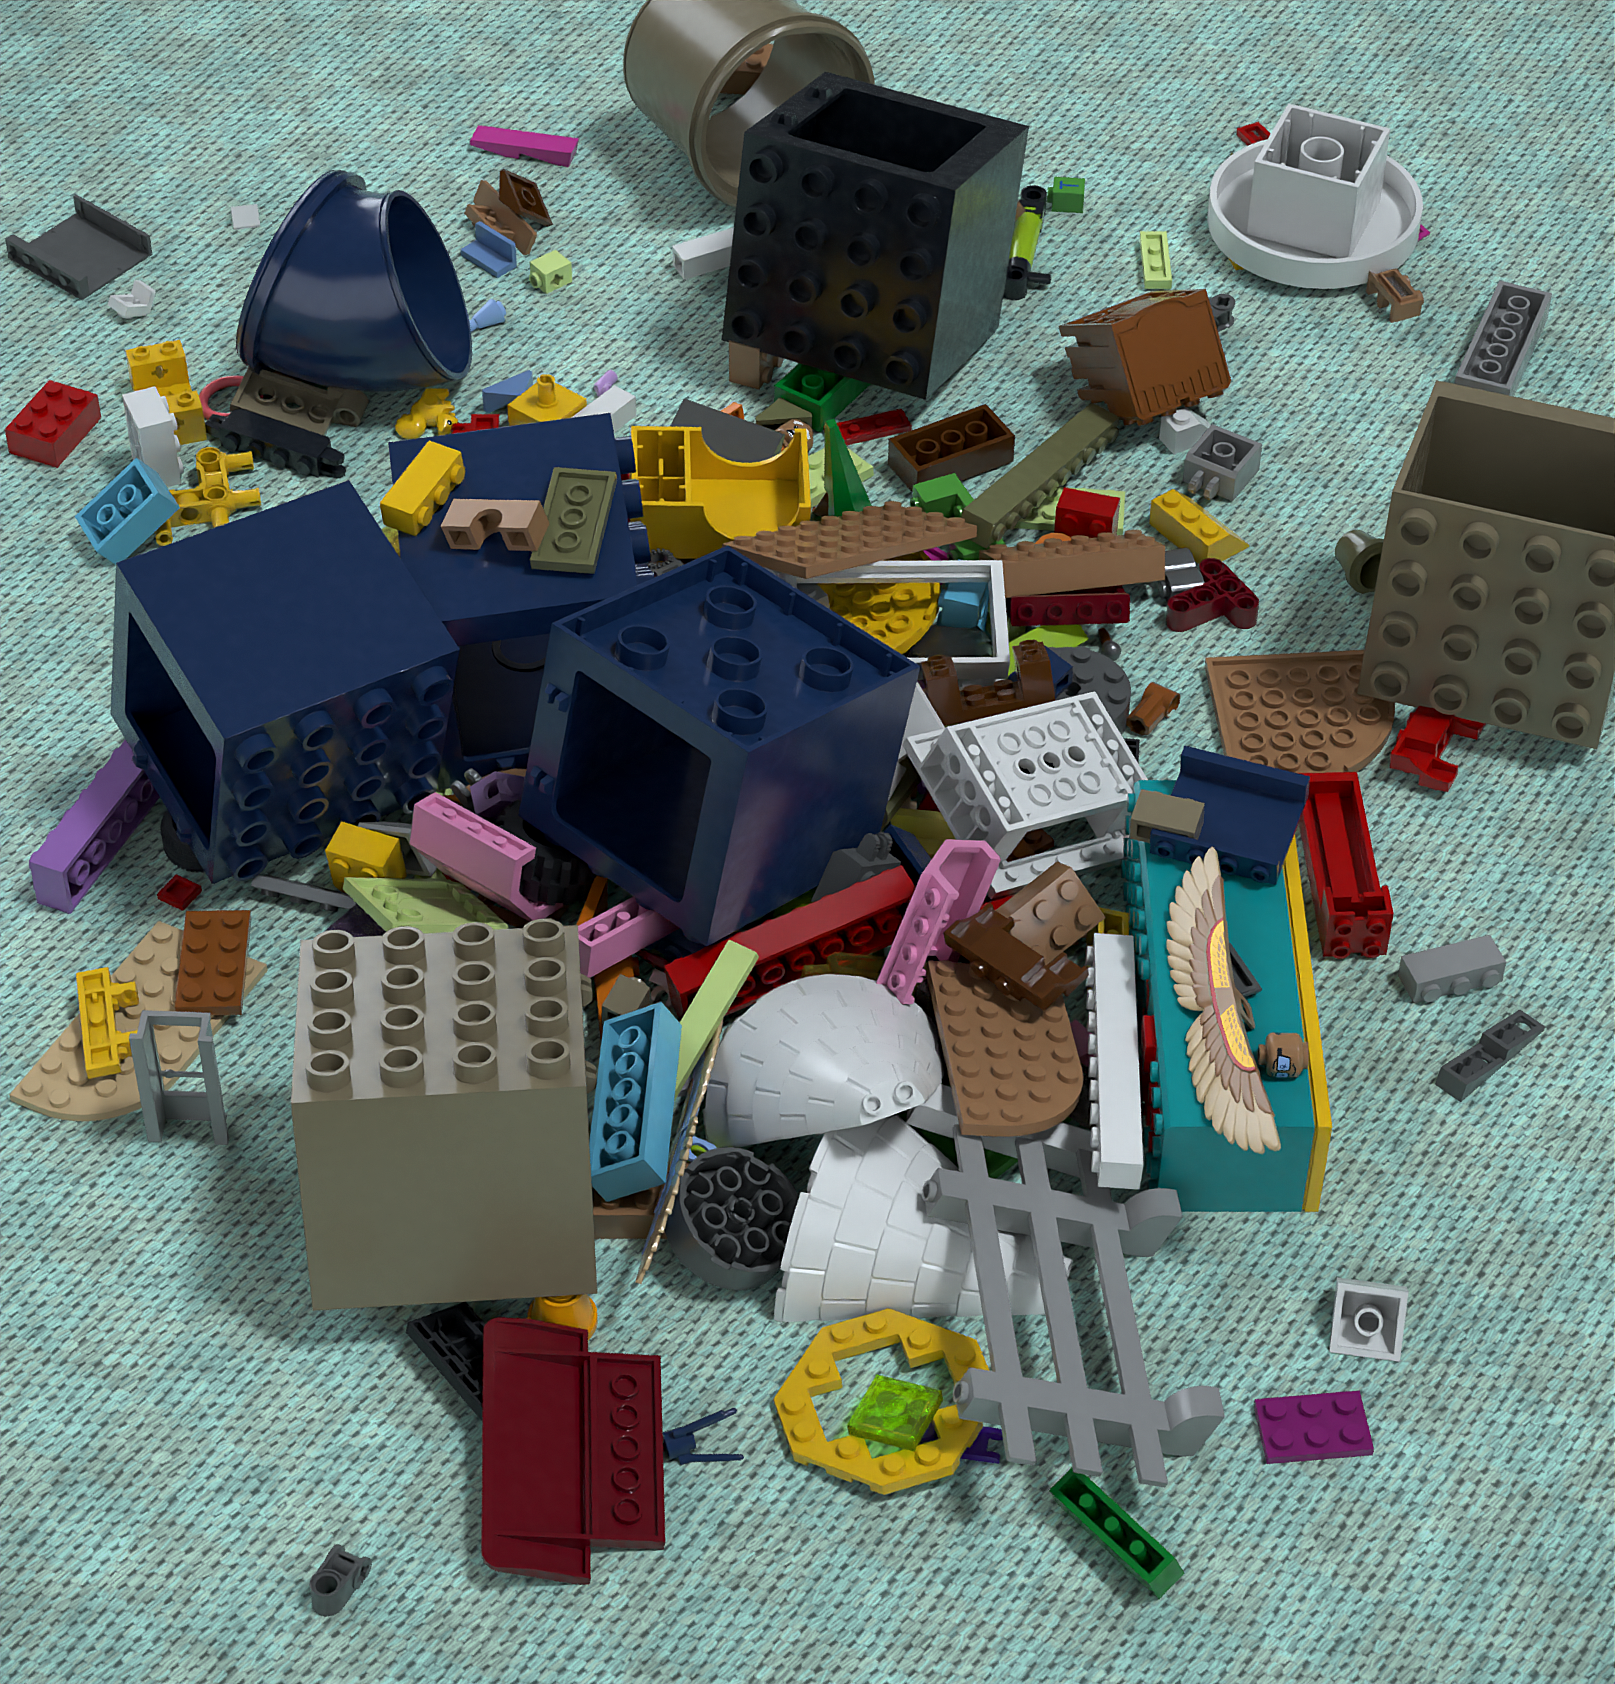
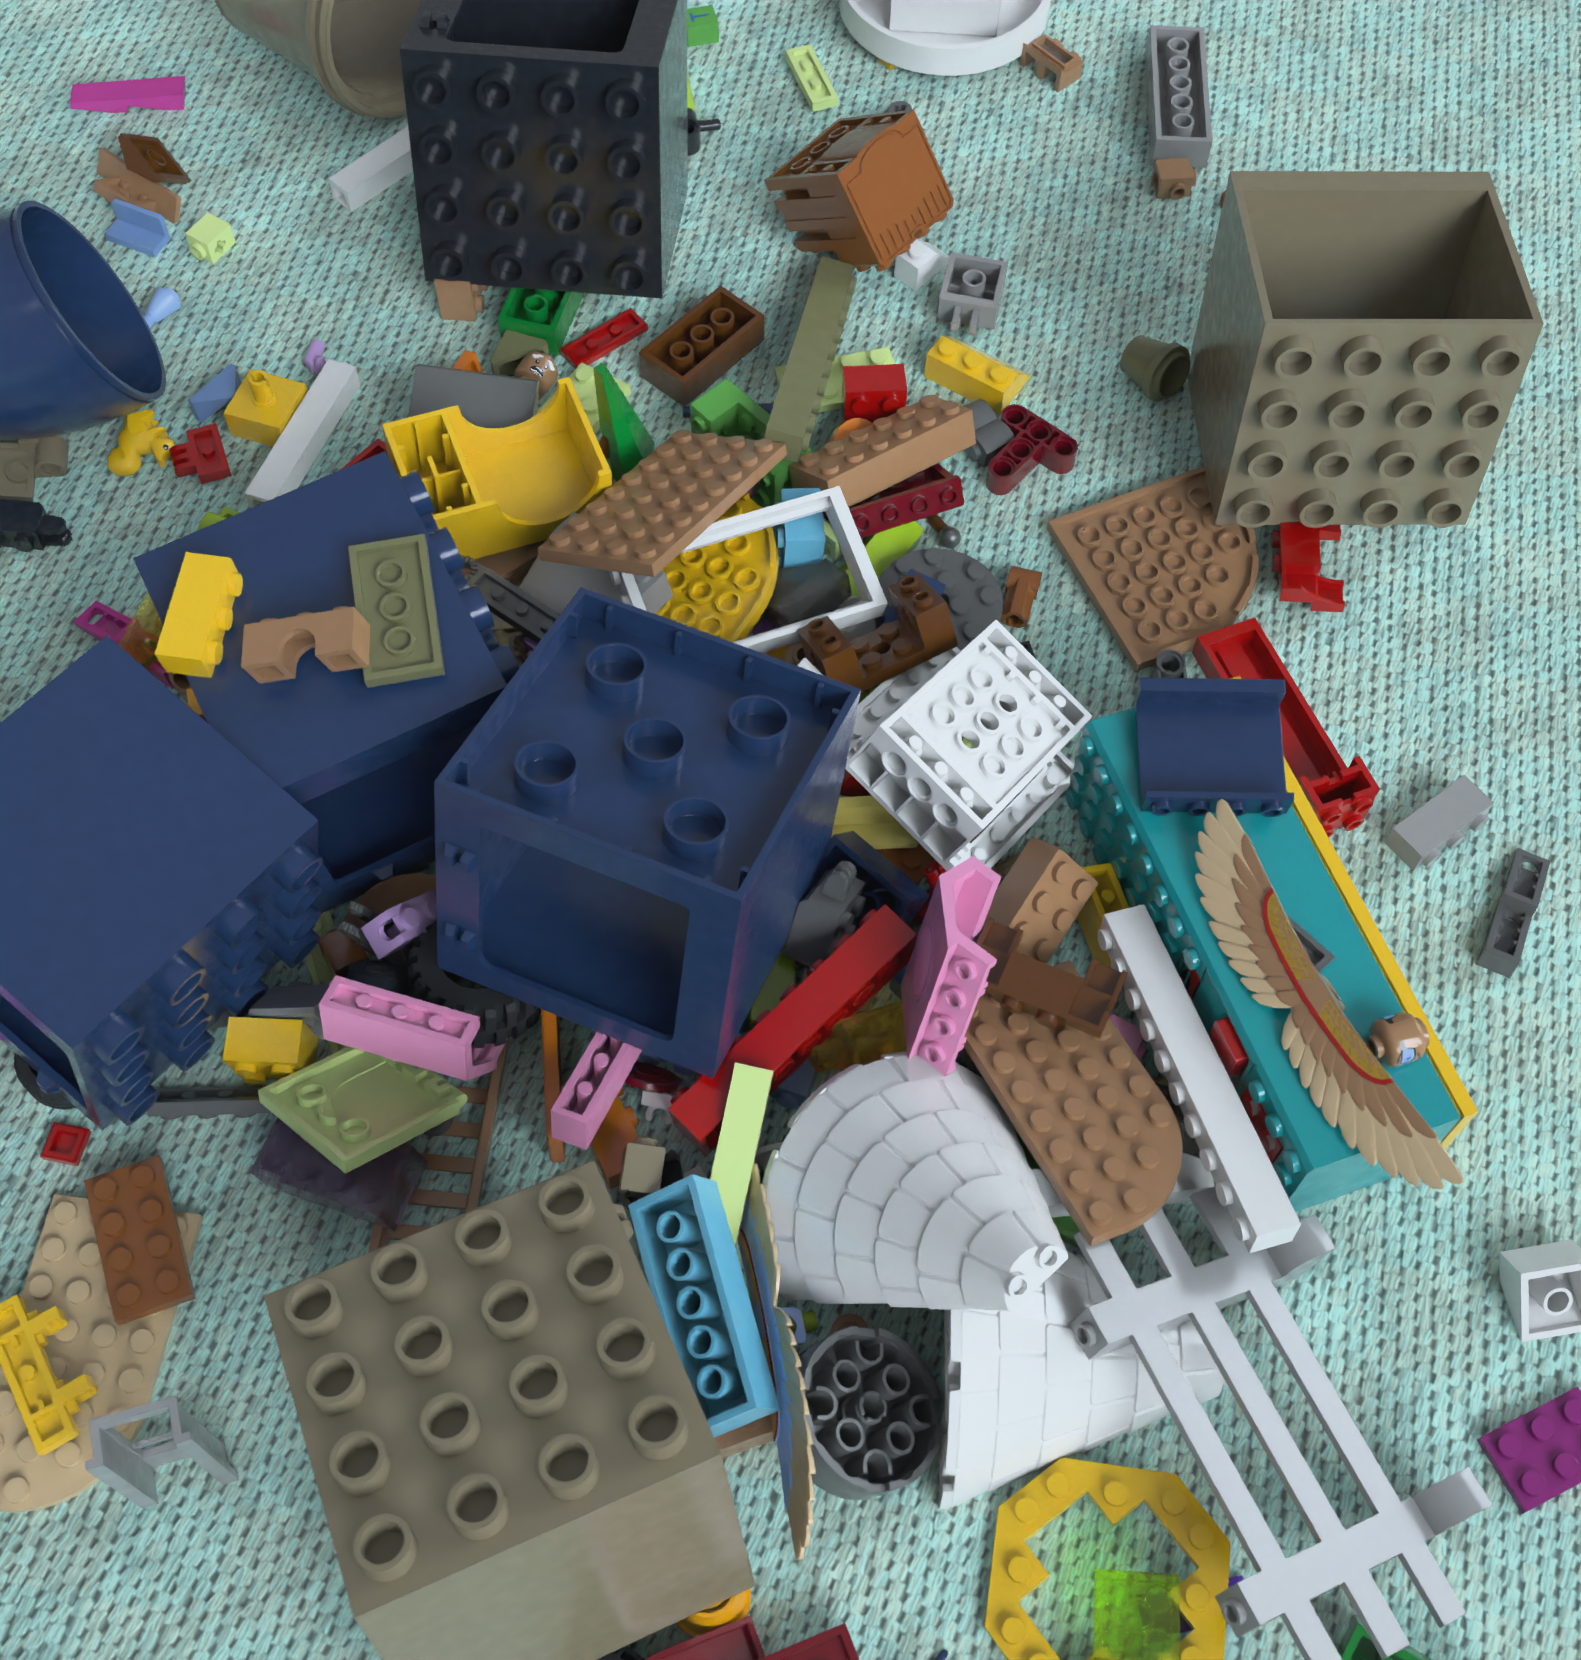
camera: 20 degrees left, 15 degrees up
dark tan brick [1130,789,1205,843] -> none

